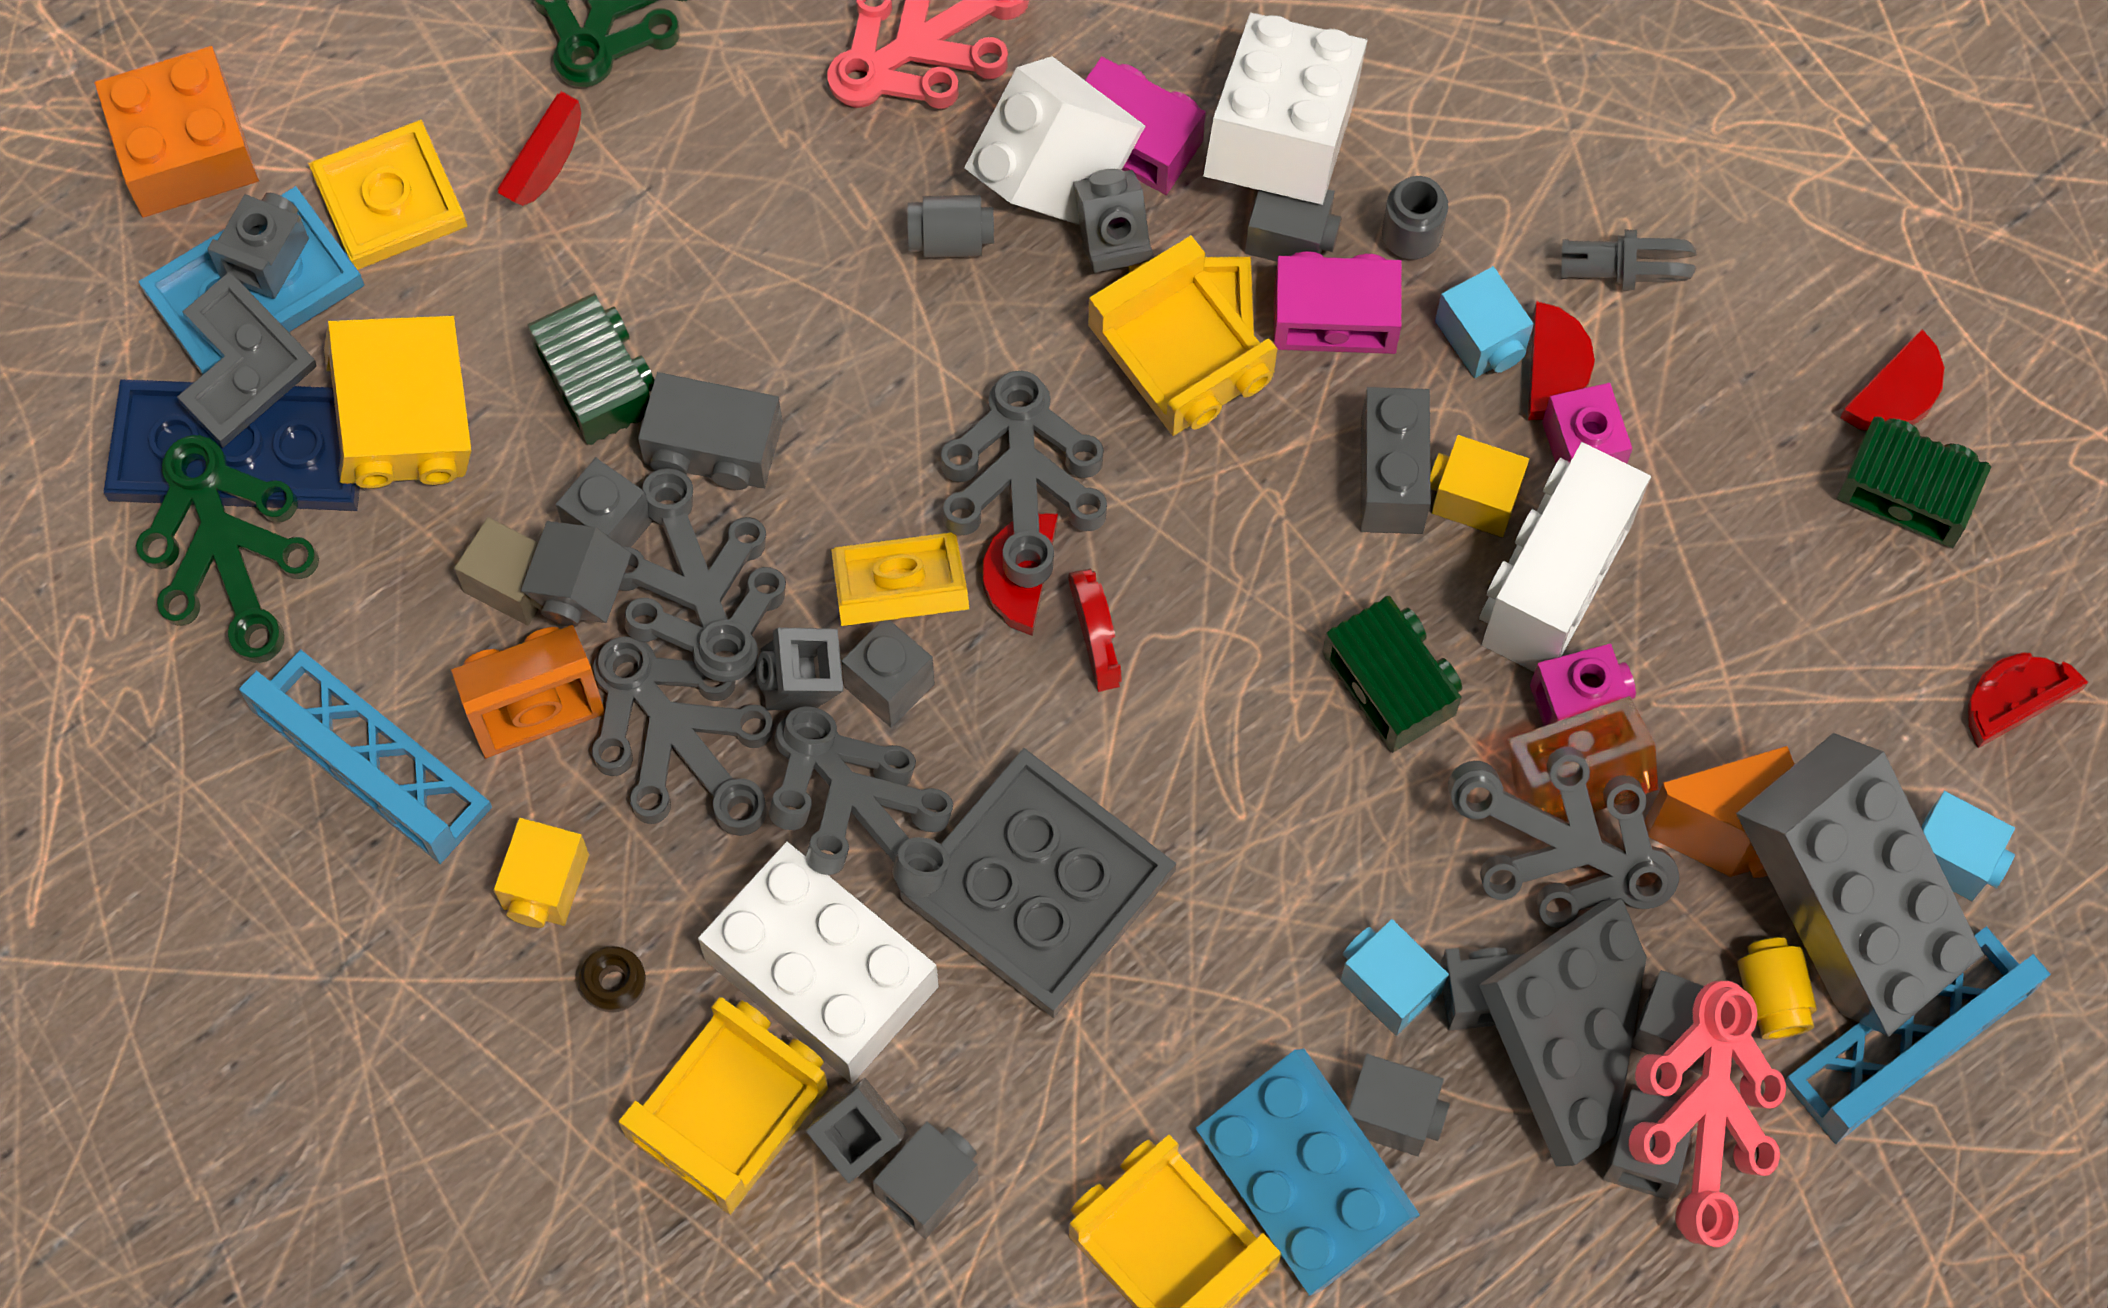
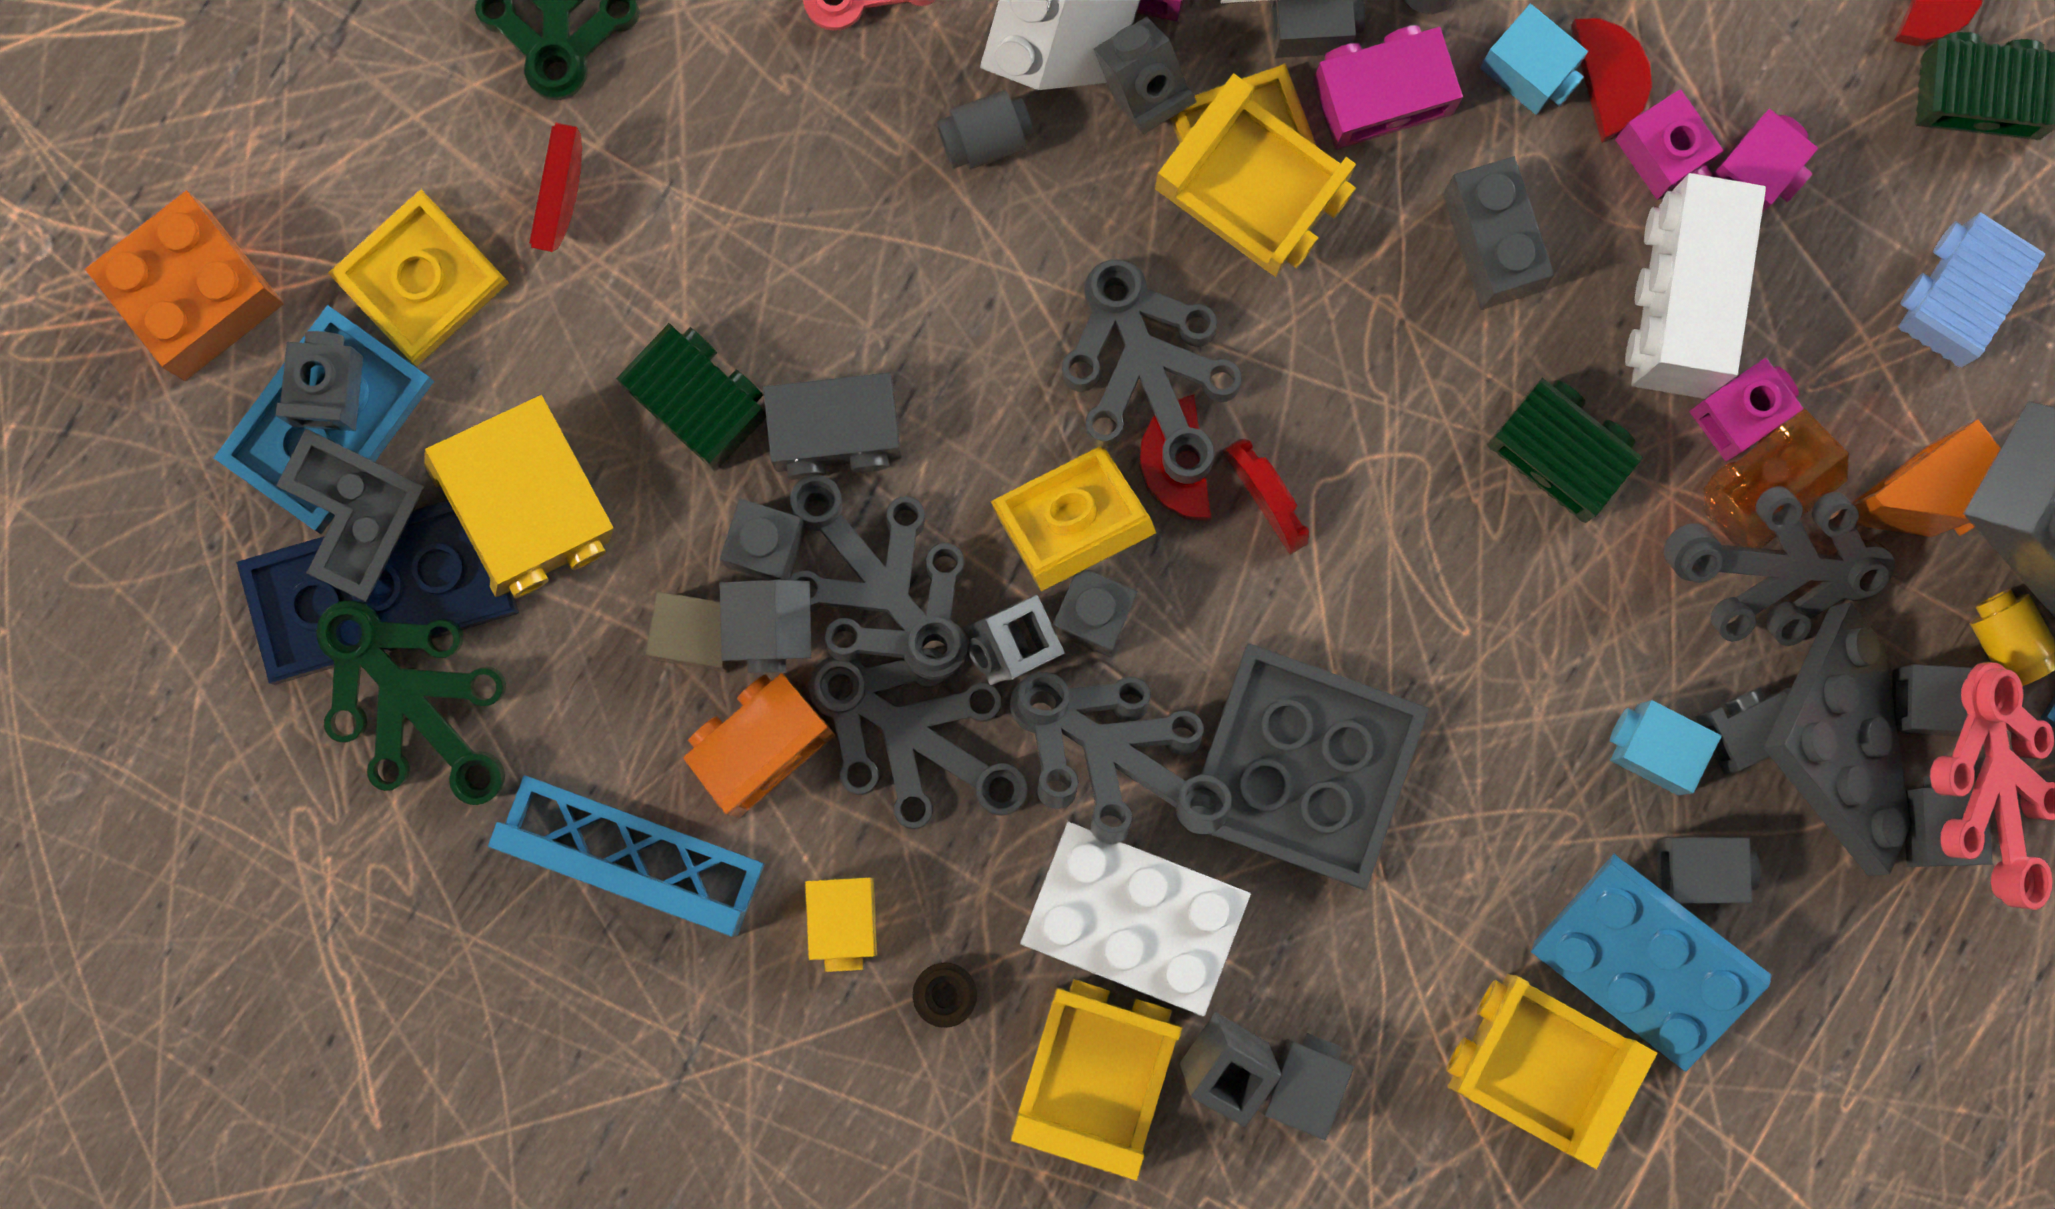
camera: 20 degrees left, 15 degrees up
yellow brick [1430,435,1530,537] -> none
none -> dark pink brick [1712,108,1818,213]
none -> light blue brick [1898,212,2045,367]

